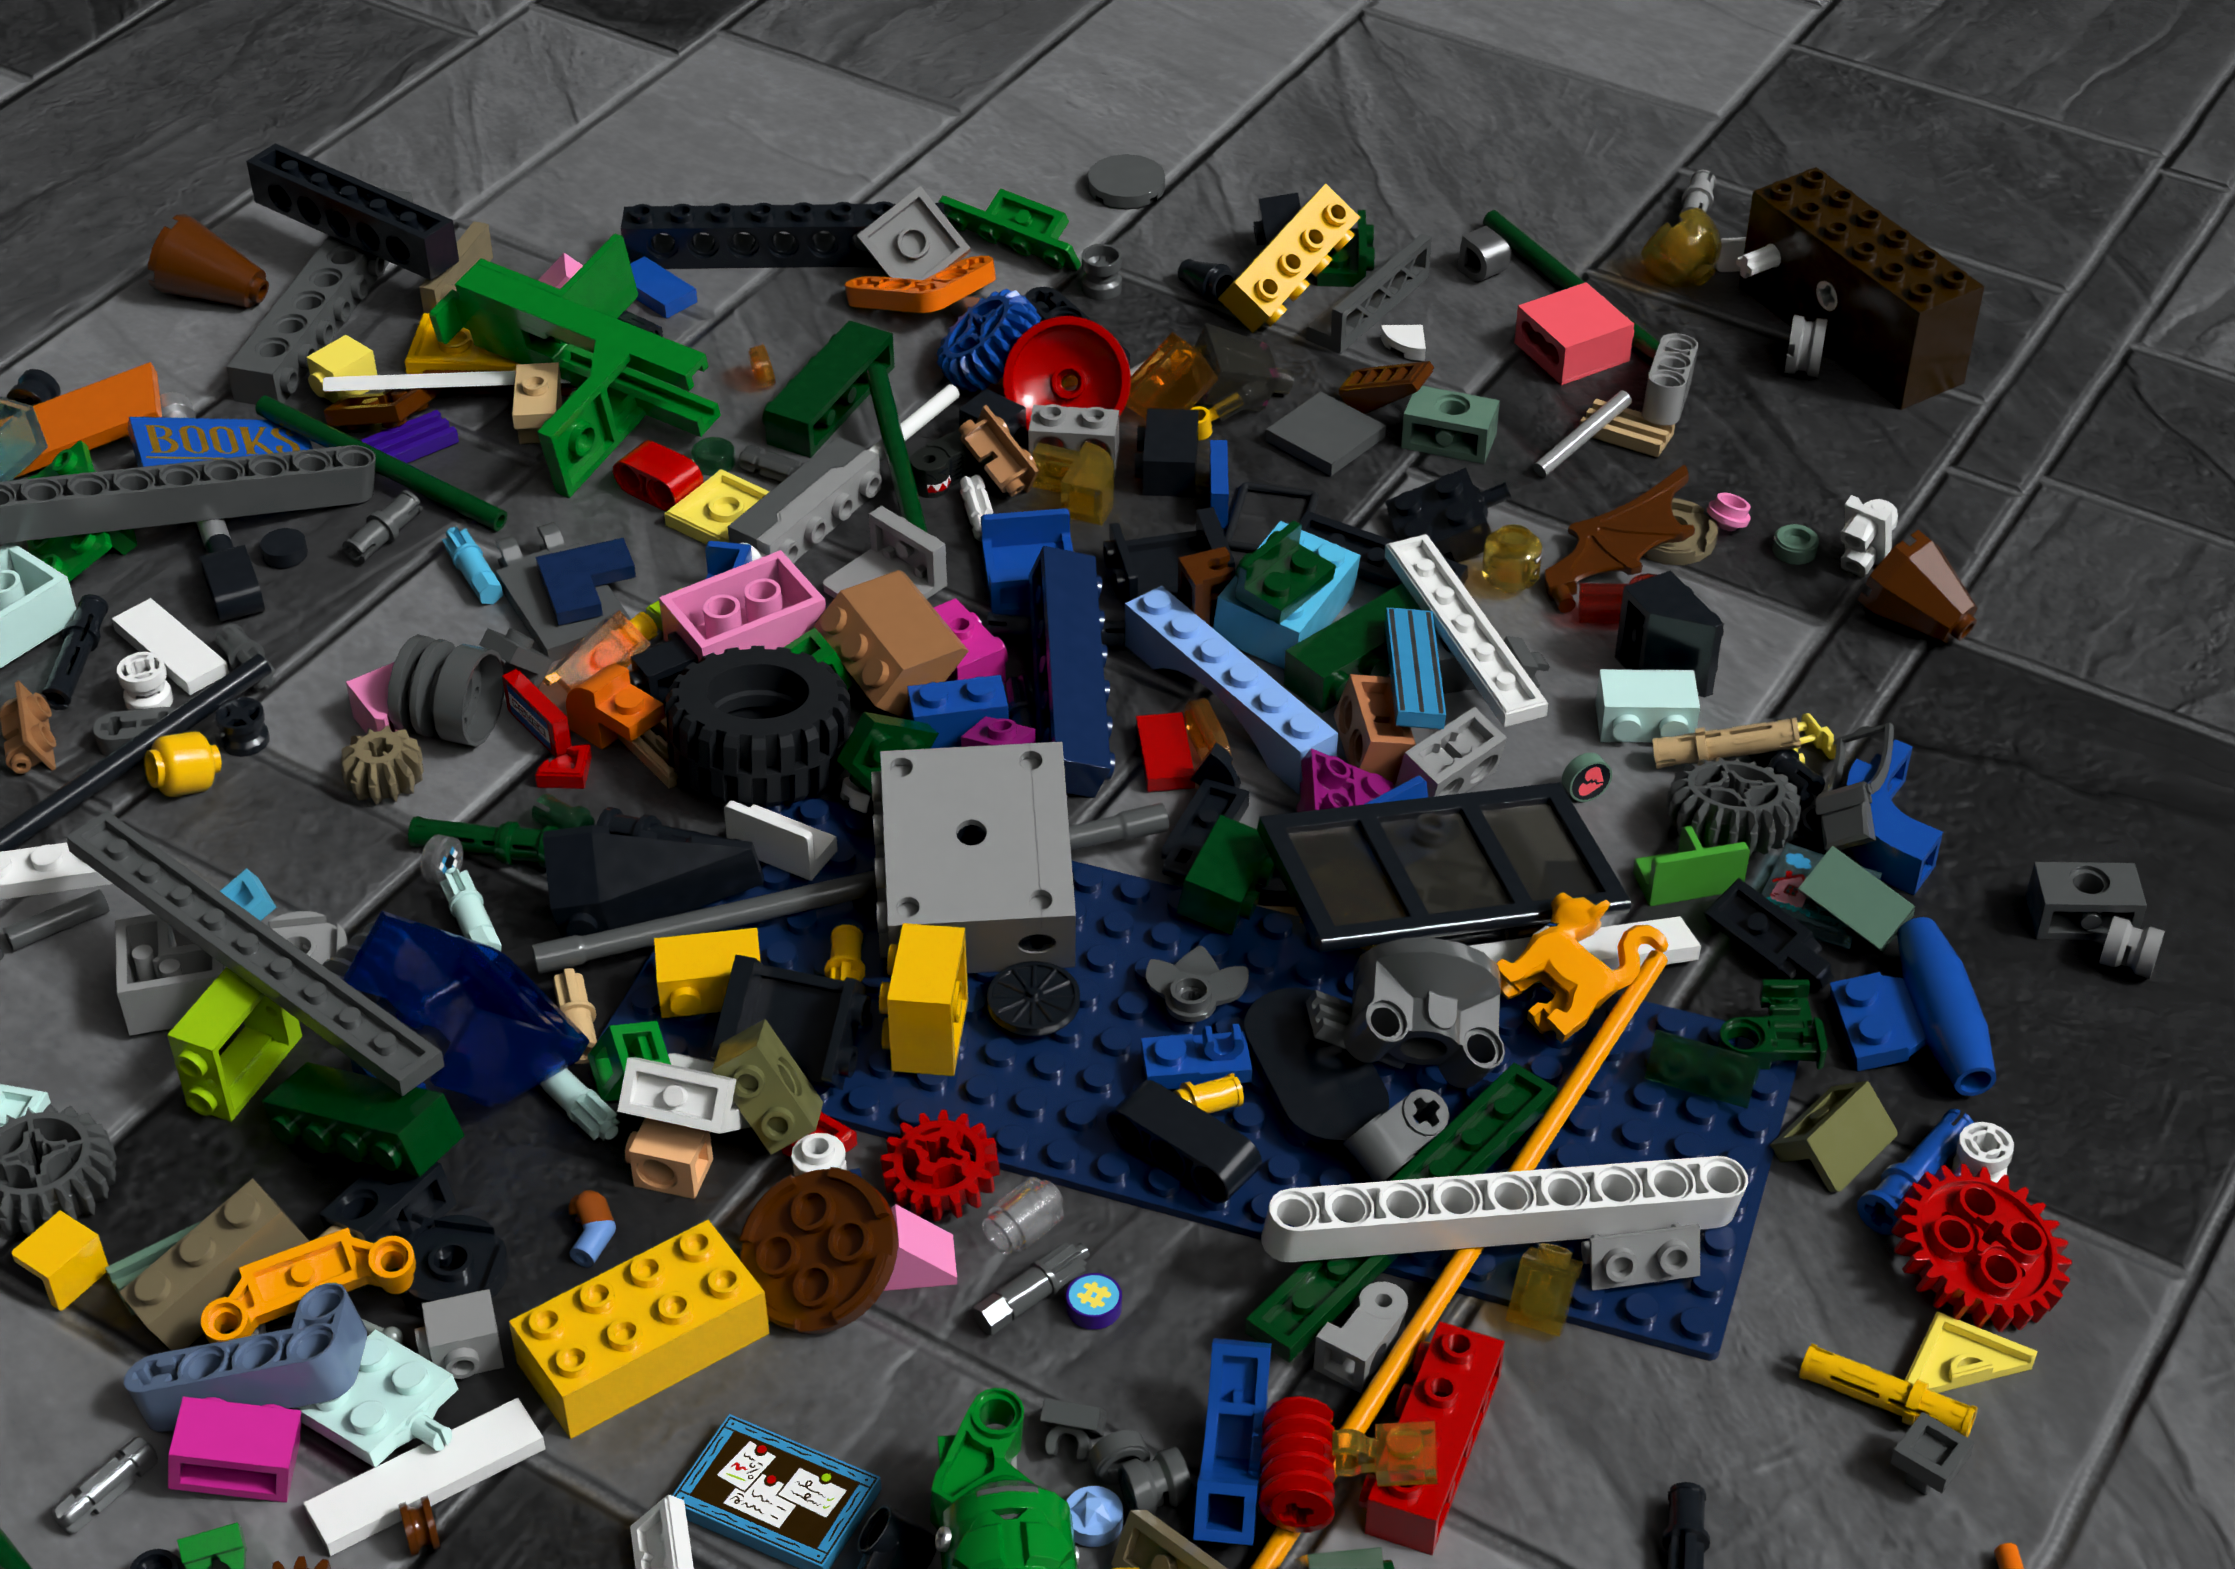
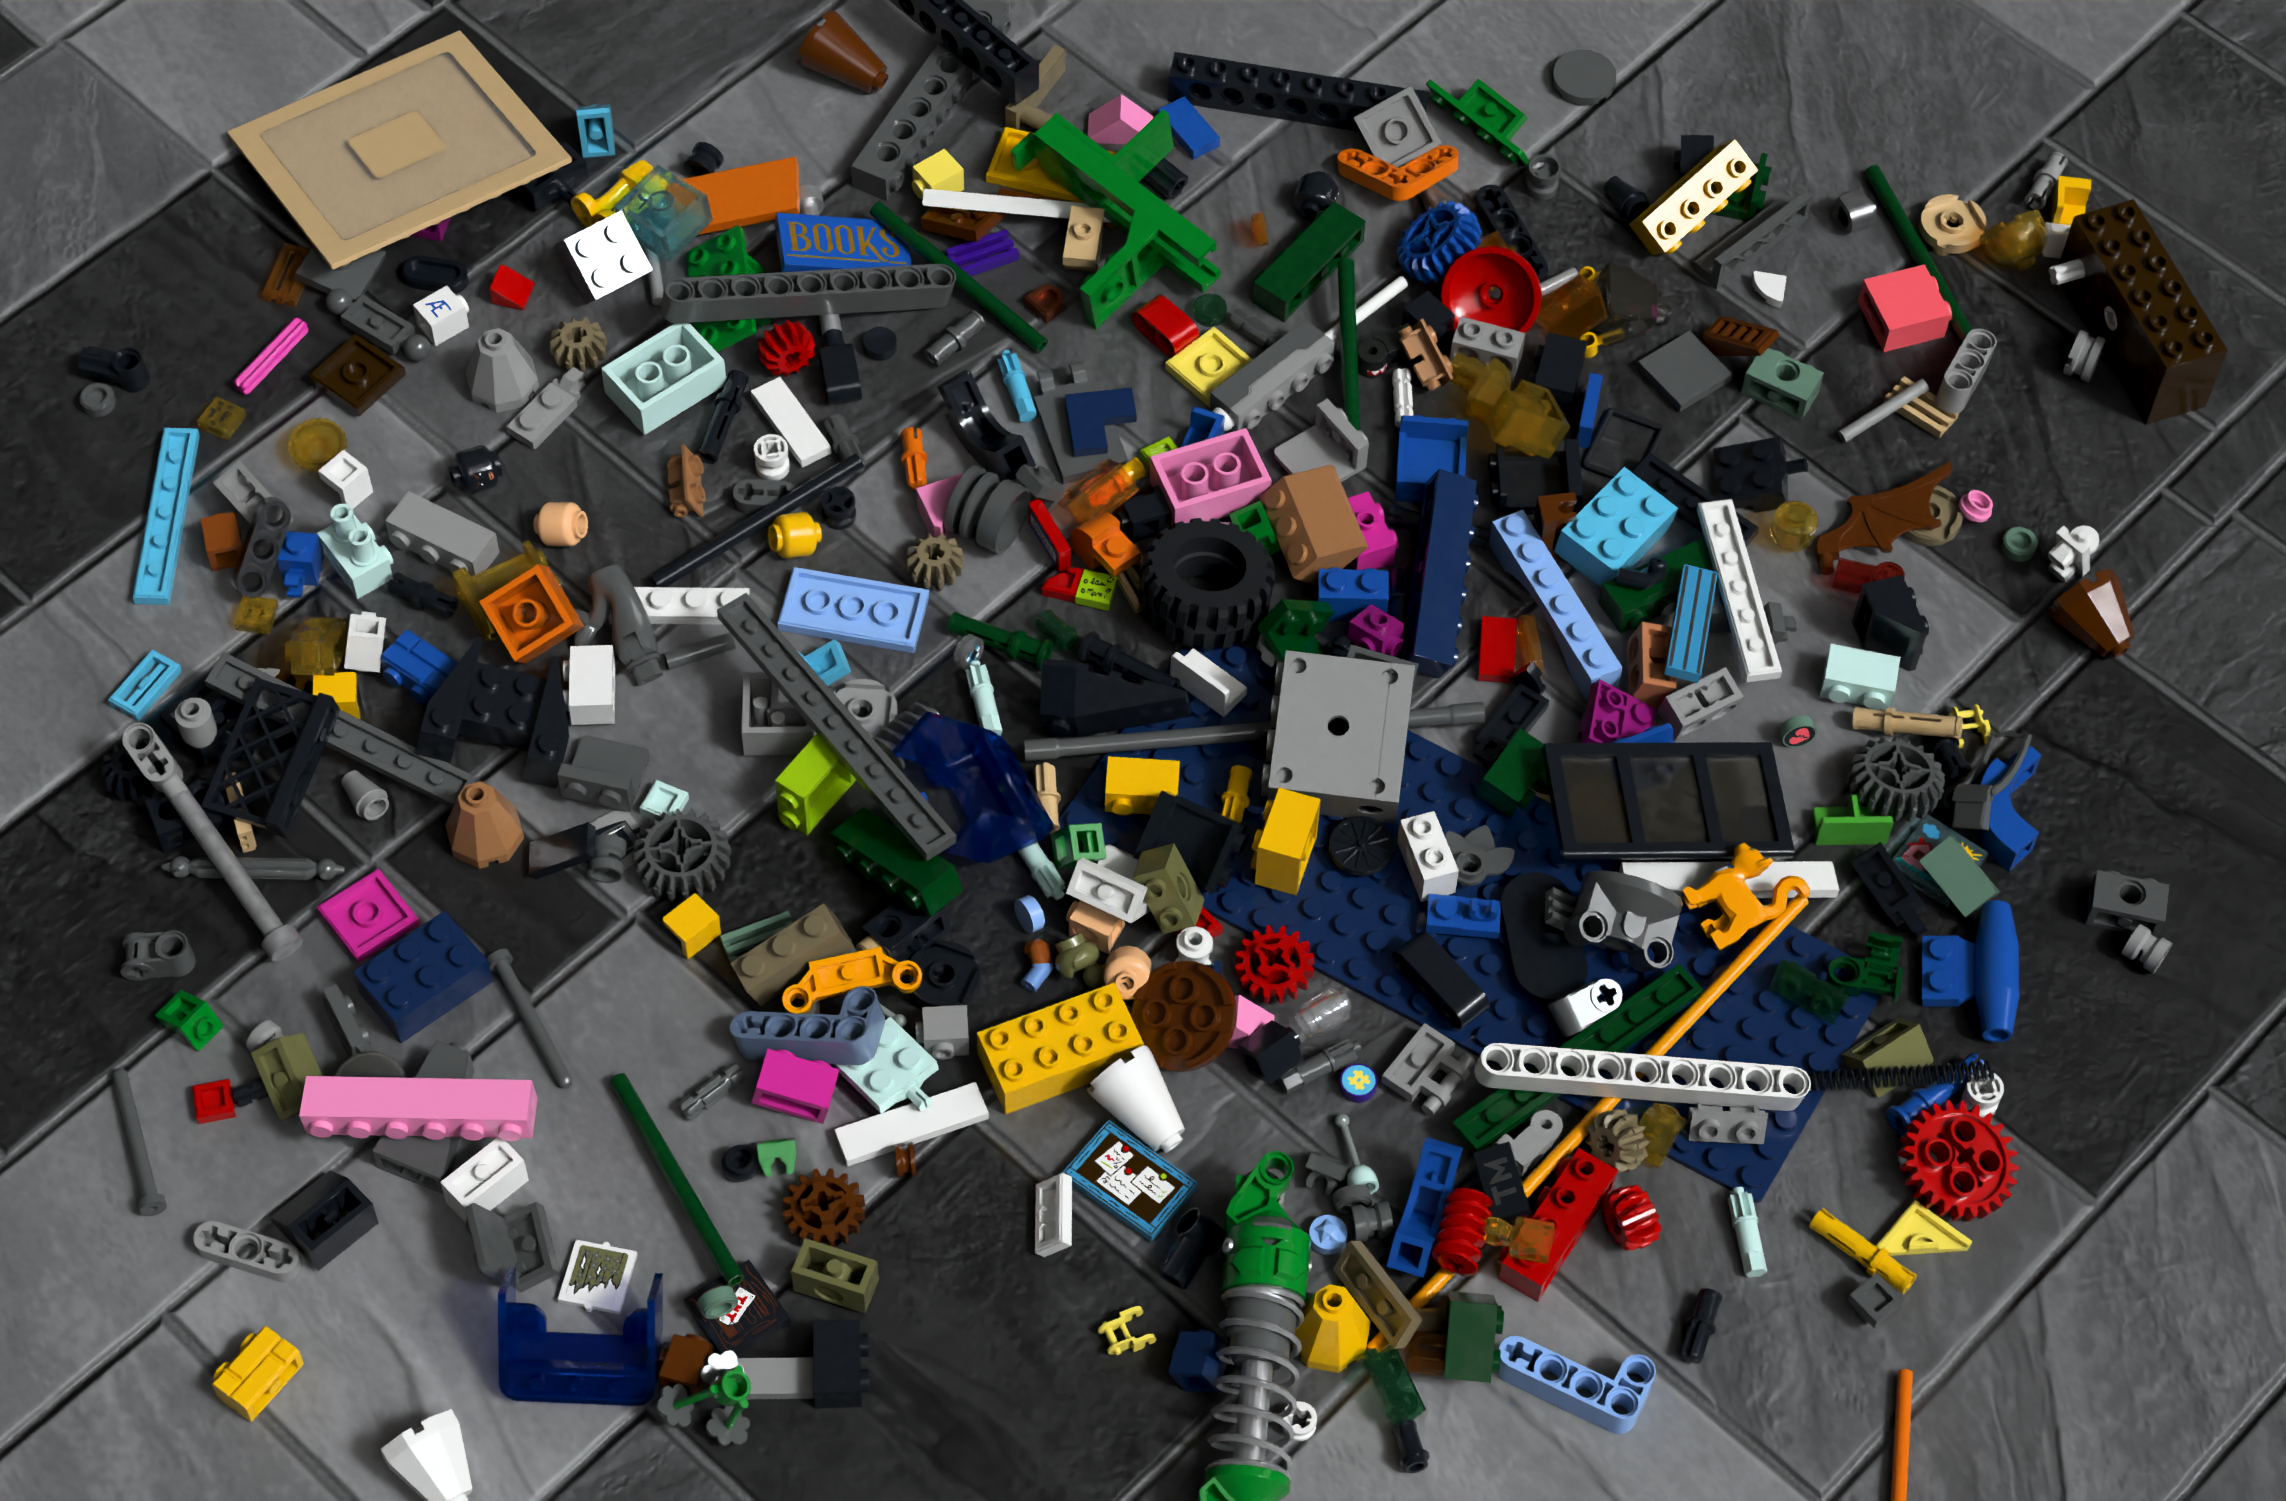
camera: 10 degrees right, 15 degrees up
yellow pin [1173,1073,1244,1114] -> none
dark green bracket [1235,520,1336,624] -> none
none -> red gear [757,319,816,377]
none -> light blue tile [777,567,929,653]
none -> orange axle [900,427,928,491]
none -> black arch [937,370,1036,481]
none -> light blue tile [1014,895,1045,934]
none -> copper tile [1024,285,1064,324]
none -> olive animal [1055,932,1105,989]
none -> lime tile [1075,569,1118,611]
none -> white cone [1087,1045,1185,1153]
none -> light nougat head [1103,946,1152,1000]
none -> black brick [1237,1020,1304,1085]
none -> black head [1292,171,1339,221]
none -> hinge [1335,1113,1379,1195]
none -> light grey plate [1381,1023,1476,1116]
none -> white brick [1397,811,1459,902]
none -> black tile [1473,1141,1532,1225]
none -> clear yellow brick [1484,380,1570,459]
none -> dark tan gear [1585,1109,1650,1174]
none -> red gear [1602,1184,1661,1251]
none -> black arm [1616,557,1667,590]
none -> light aqua piece [1727,1187,1767,1278]
none -> black piece [1809,1060,1994,1092]
none -> tan plate [1918,194,1986,256]
none -> yellow panel [2051,176,2091,225]

